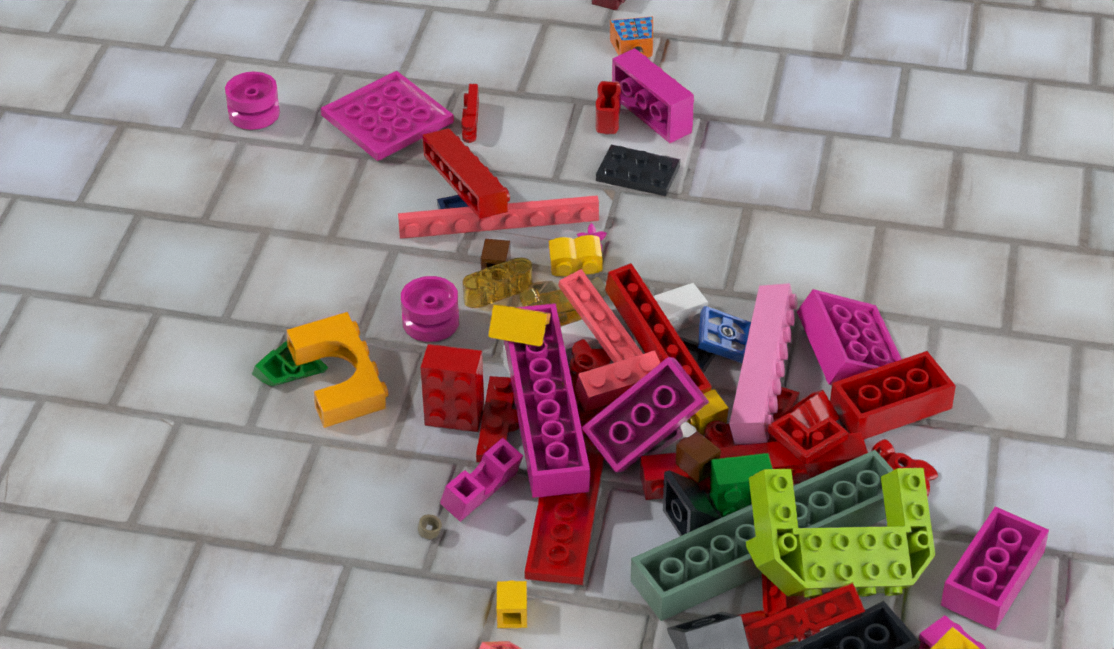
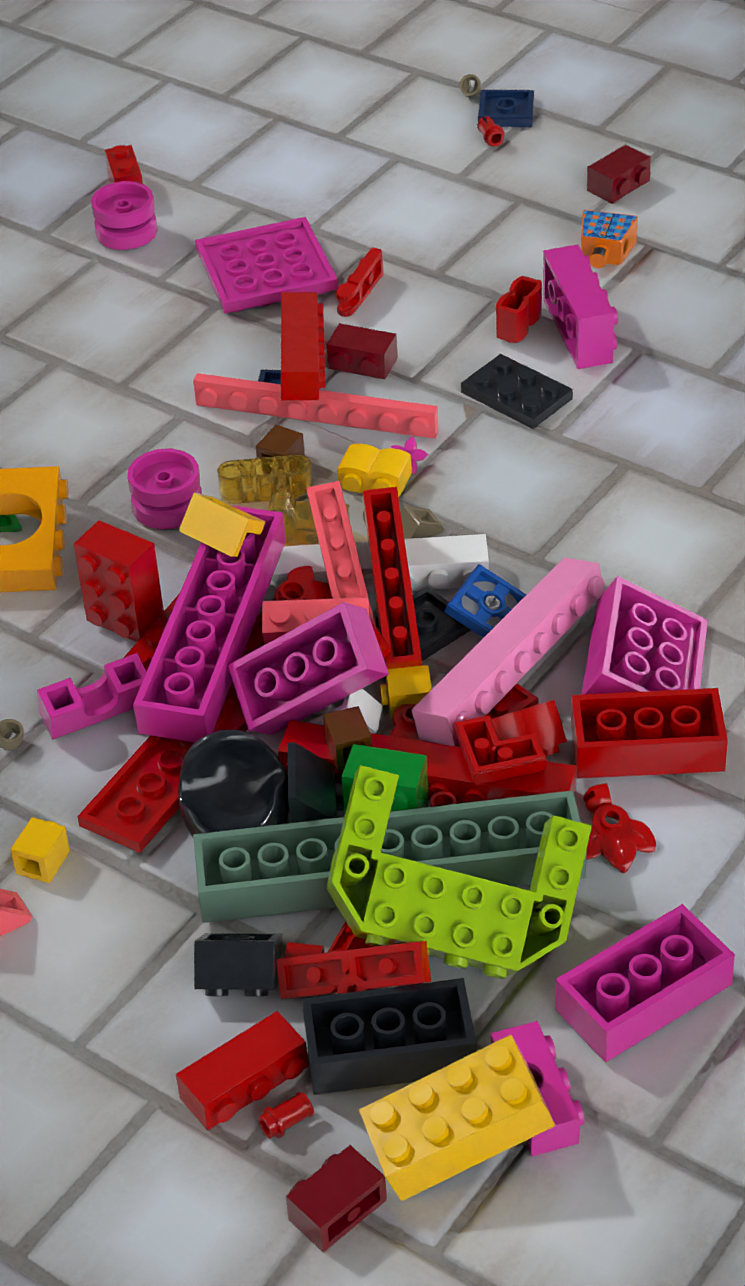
camera: 25 degrees right, 0 degrees up
none -> red brick [104,145,143,184]
none -> black piece [178,730,289,838]
none -> dark red brick [326,323,398,379]

